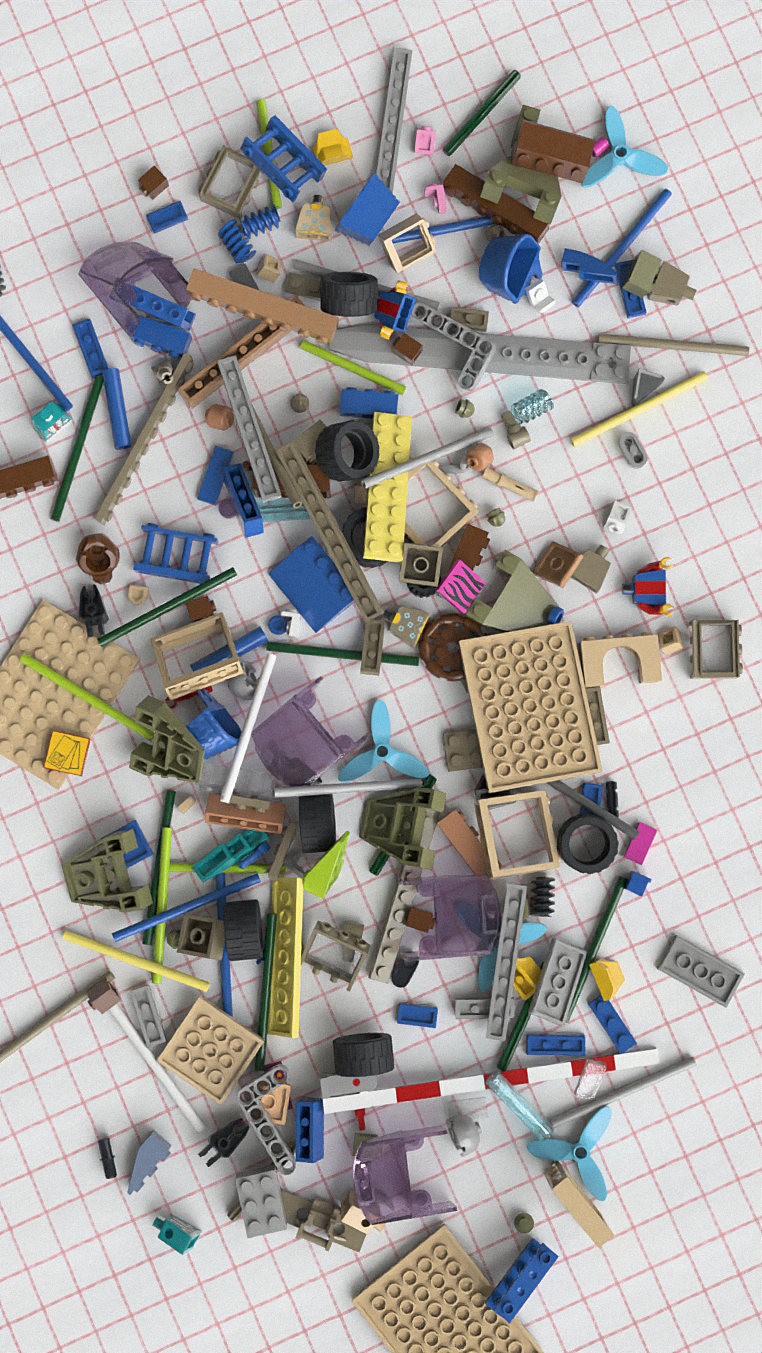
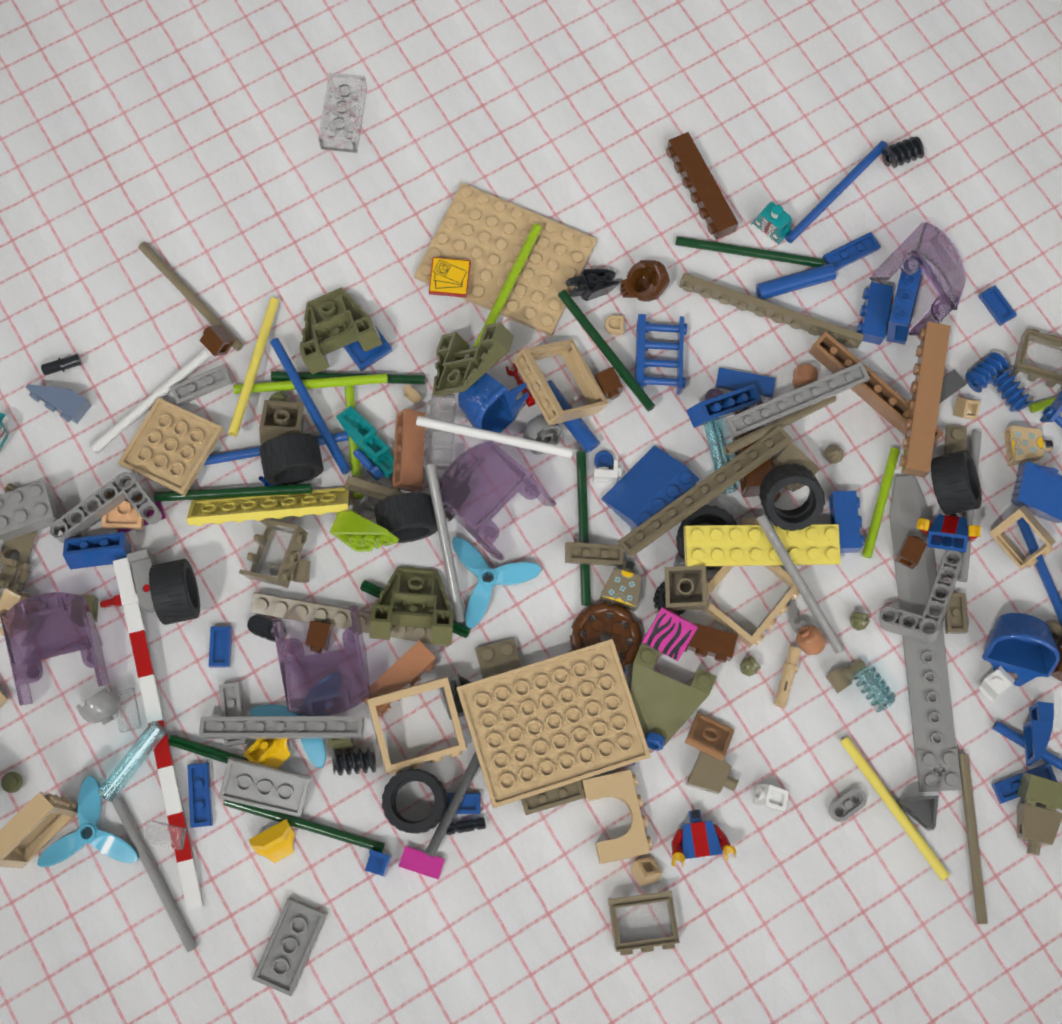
camera: 80 degrees right, 10 degrees down
reddish brown brick [138,165,169,200] -> none
dark tan pin [151,359,174,384] -> none
black hinge [198,1118,250,1167] -> none
dark tan plate [230,795,271,813] -> none
blue plate [588,995,637,1054] -> none

